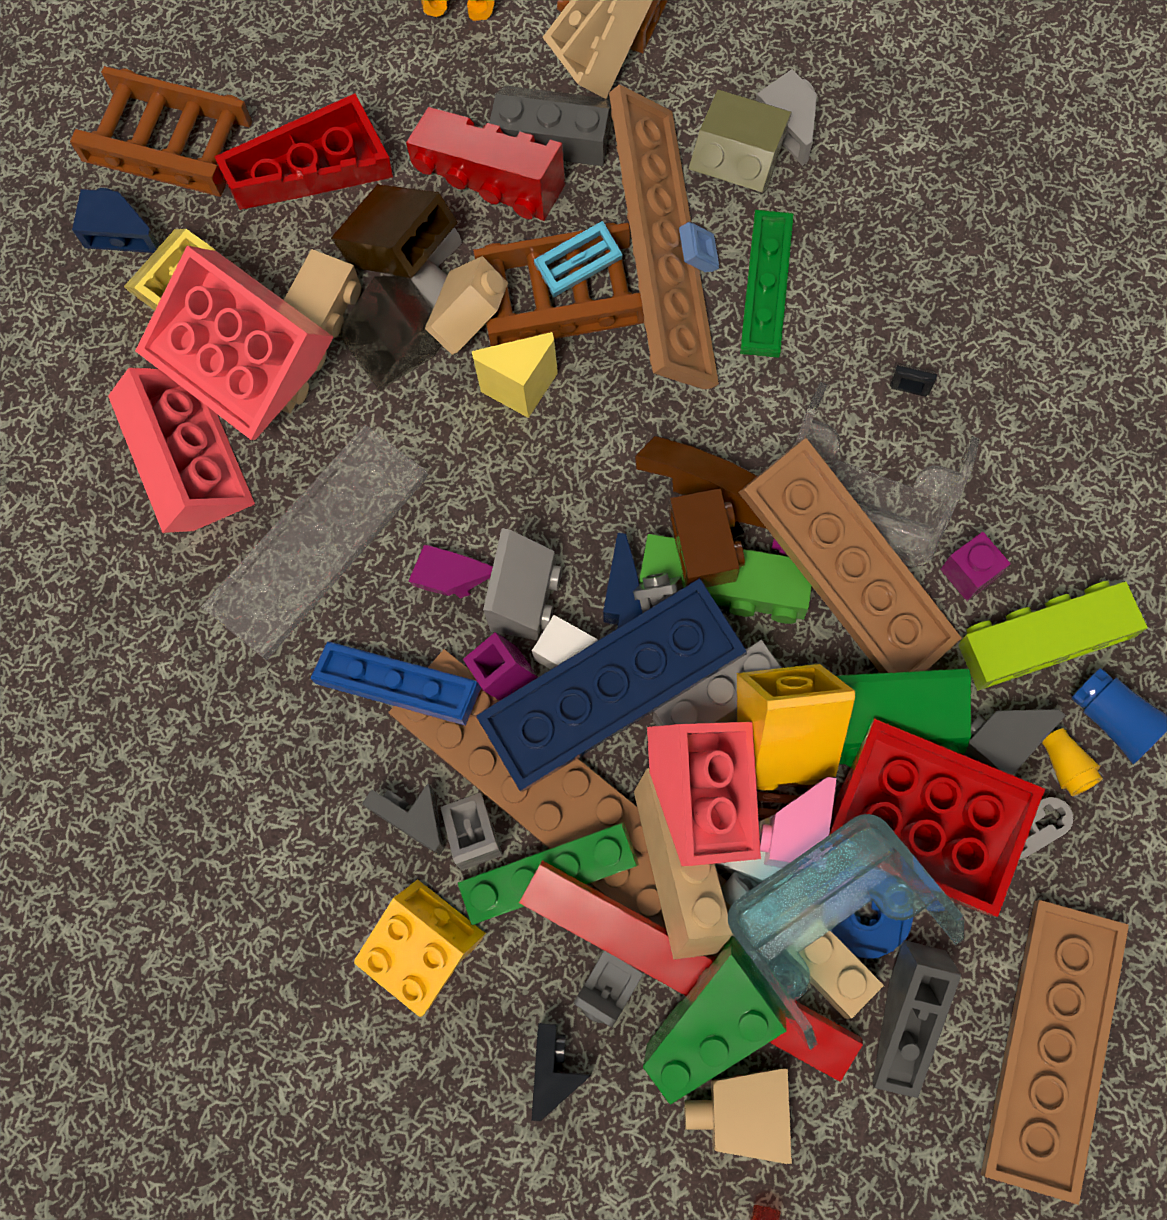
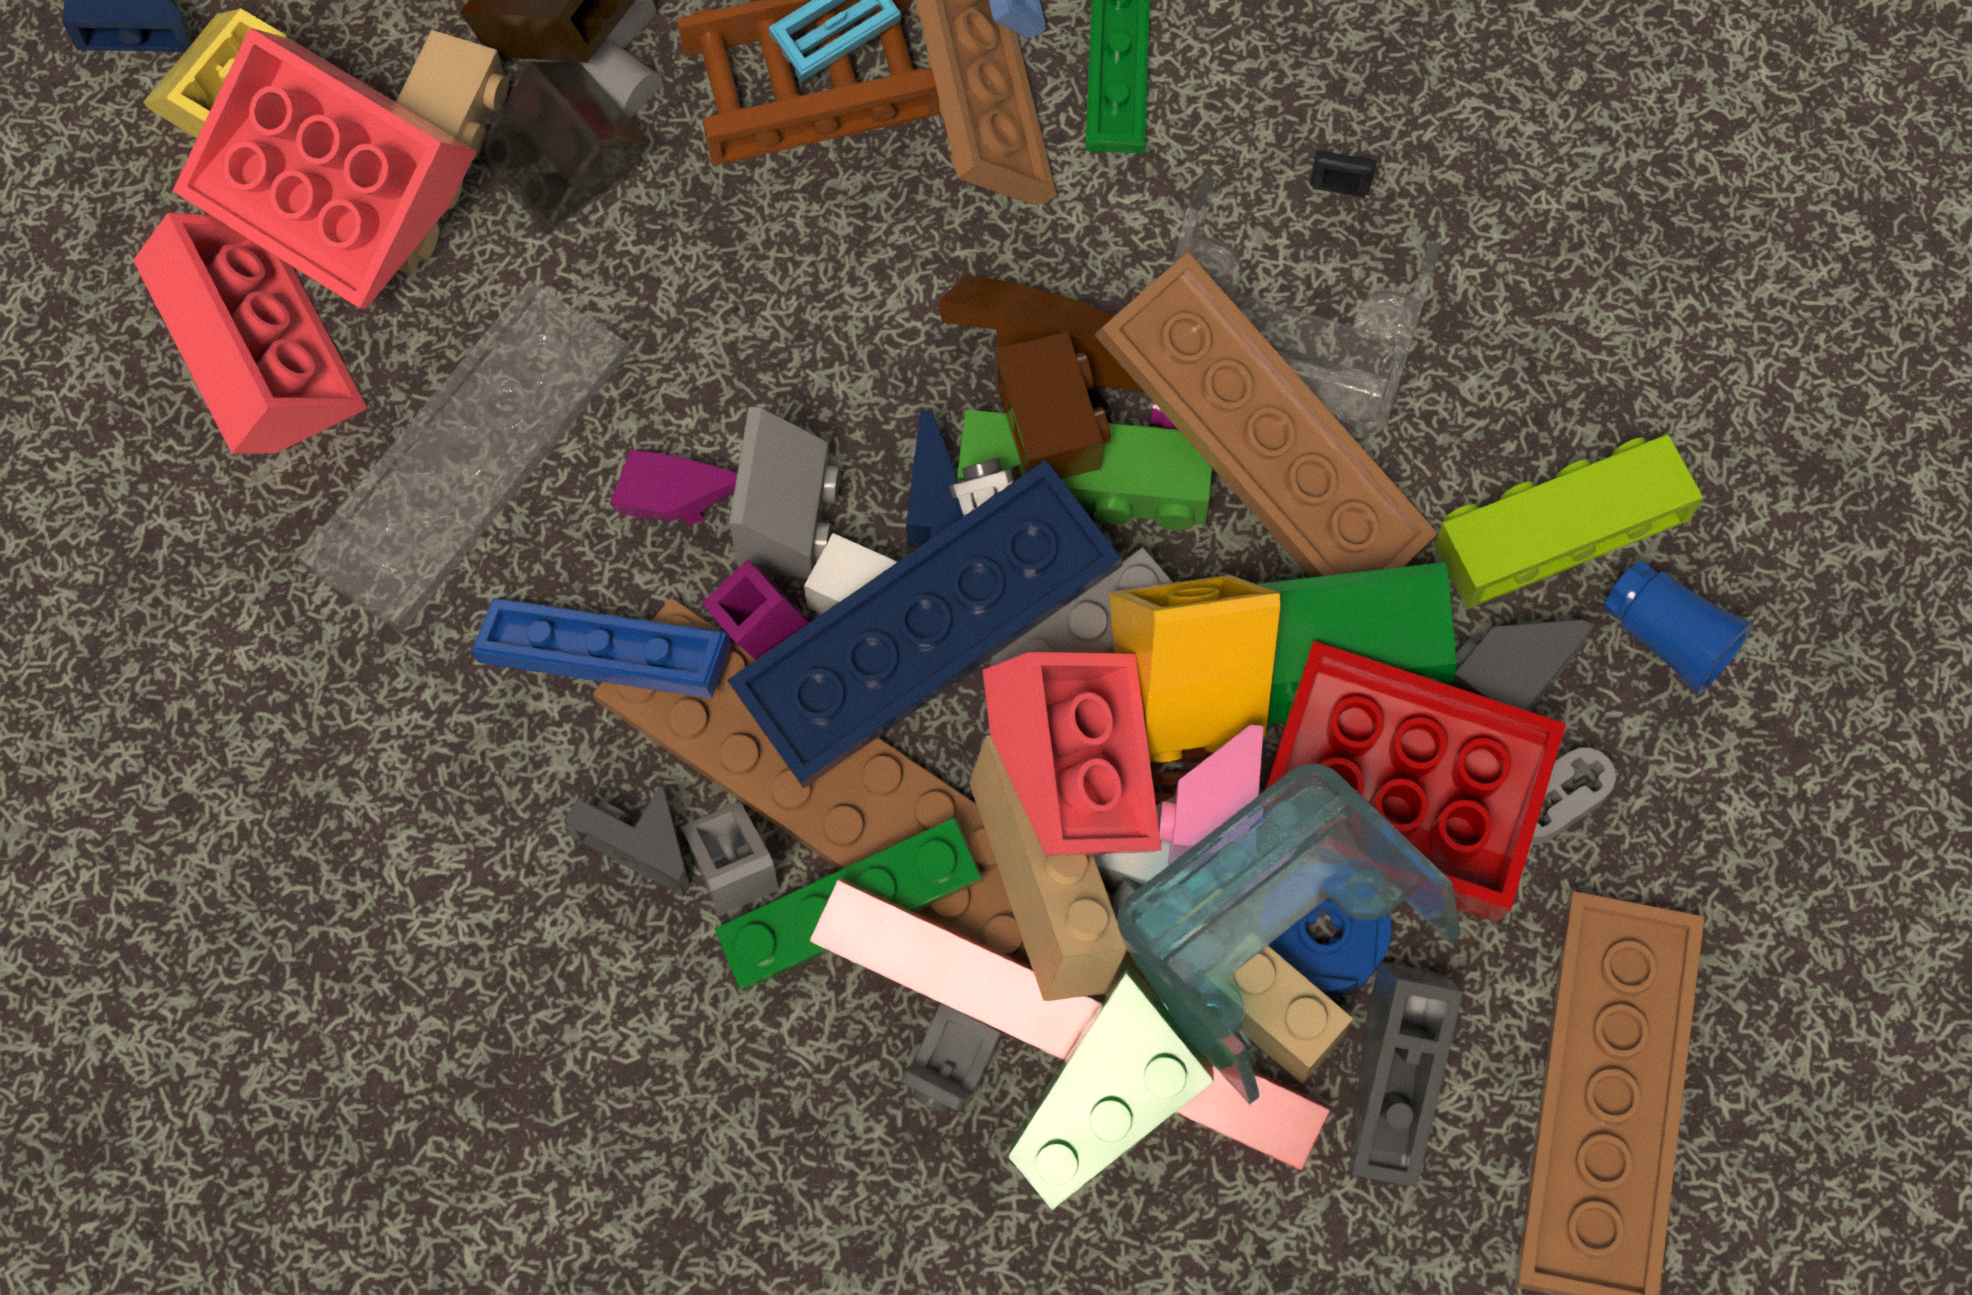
camera: 10 degrees left, 5 degrees down
yellow bracket [354,879,486,1017] -> none
tan slope [425,256,508,355] -> none
light yellow slope [472,332,558,418] -> none
black slope [531,1023,591,1121] -> none
tan torso [684,1068,792,1164] -> none
magenta brick [940,532,1011,602] -> none
yellow cone [1042,728,1103,796] -> none

